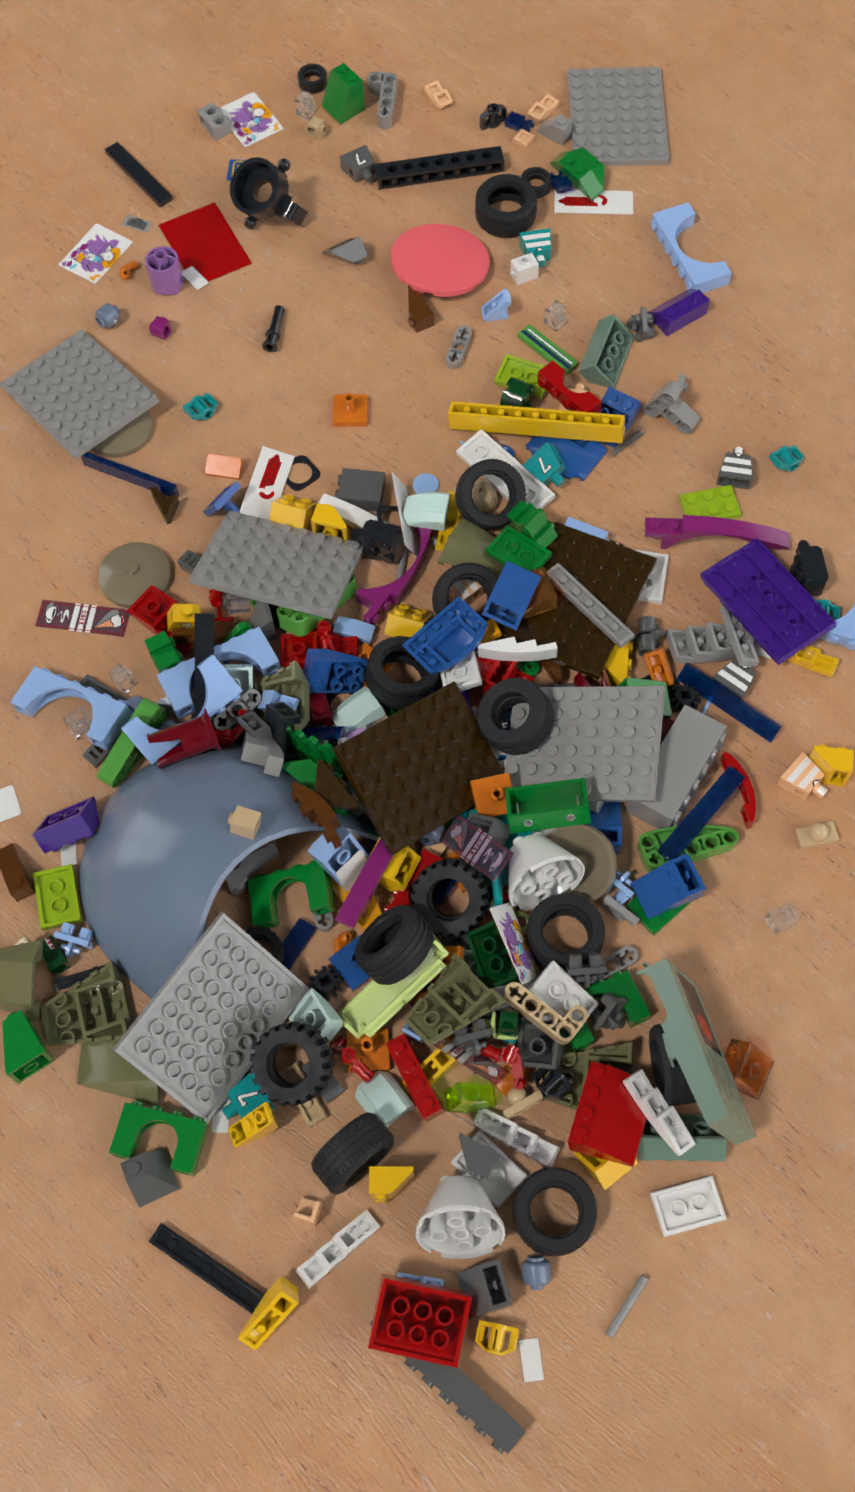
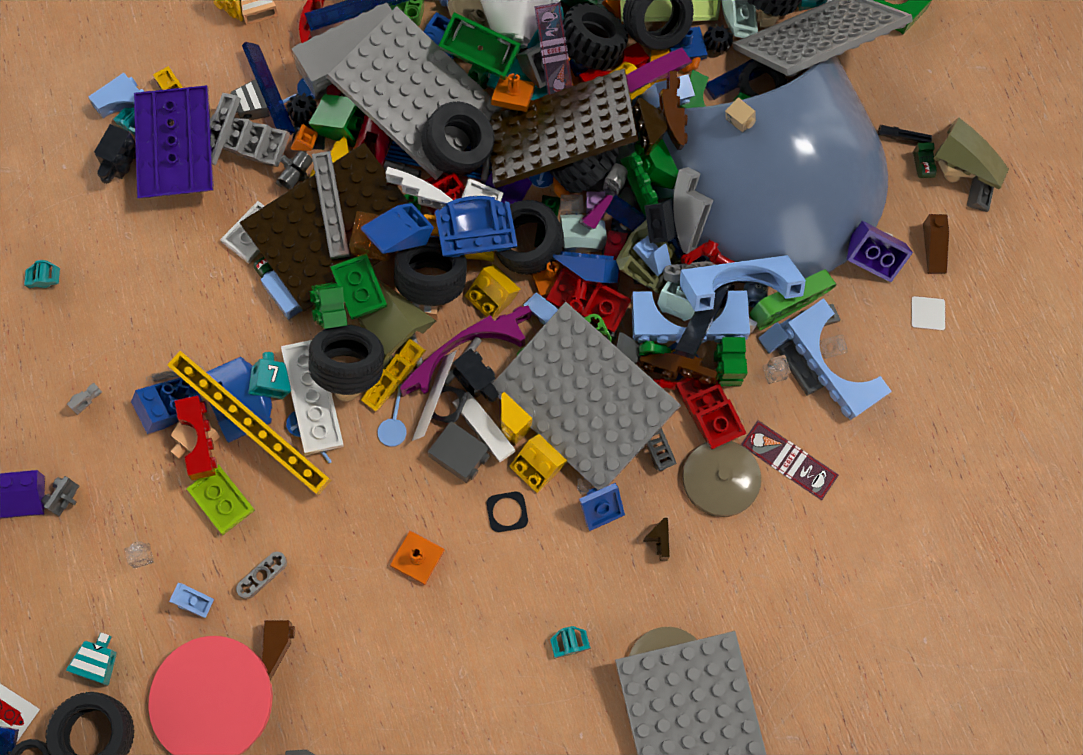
camera: 160 degrees left, 5 degrees up
green slope [2,1010,55,1084] -> none
lime plate [33,864,82,931] -> none
olive wedge [40,960,133,1046] -> none
light blue hips [53,922,94,958] -> none
olive wedge [77,1039,161,1106] -> none
clear blue tile [81,452,179,497] -> none
dark red piece [146,709,222,769] -> none
yellow torso [167,604,203,631] -> none
slope [205,453,243,480] -> none
dark grey slope [236,711,273,738] -> none
white sticker [239,446,295,520] -> none
black pin [262,305,285,352] -> none
light aqua slope [403,492,451,531] -> none
dark green brick [500,377,536,408] -> none
white head [510,253,539,285] -> none
bright green tile [518,324,578,376] -> none
sand green slope [578,314,635,388] -> none
light grey beam [643,381,700,434] -> none
magenta slope [645,515,790,551] -> none
lime plate [679,485,741,519] -> none
dark grey torso [716,447,753,490] -> none
none -> magenta slope [579,195,613,230]

